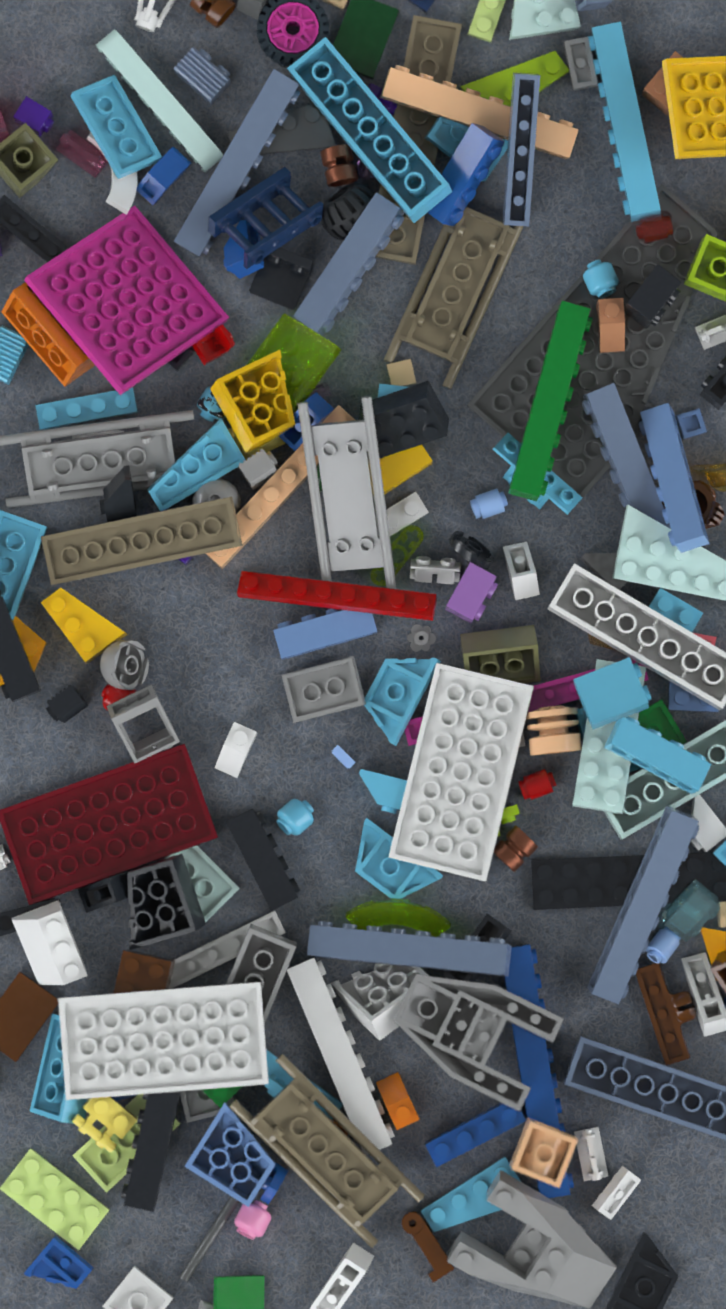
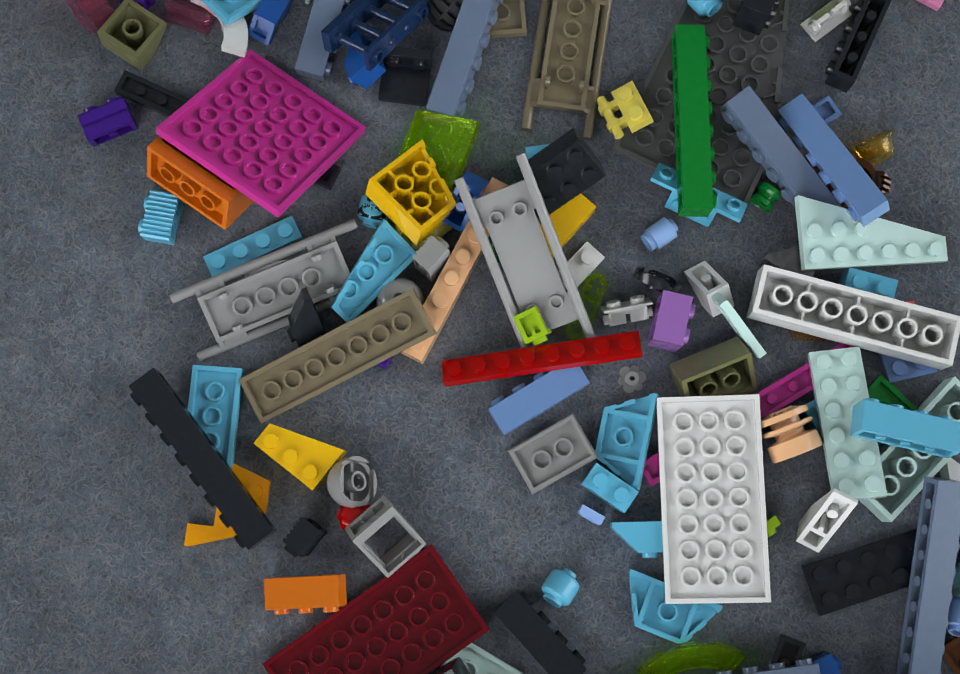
camera: 15 degrees left, 5 degrees down
red bracket [192,324,235,365] -> none
white slope [215,722,258,778] -> none
tan tile [387,359,416,386] -> none
copper wheel [494,825,538,872] -> none
red brick [518,769,557,800] -> none
medium azure brick [574,657,651,730] -> none
nougat slope [596,298,625,353] -> none
none -> orange brick [264,574,347,615]
none -> lime bracket [513,306,552,346]
none -> medium azure brick [580,463,639,513]
none -> light yellow plate [596,81,654,139]
none -> light aqua tile [712,292,766,359]
none -> green wheel [750,182,781,212]
none -> white slope [796,488,858,553]

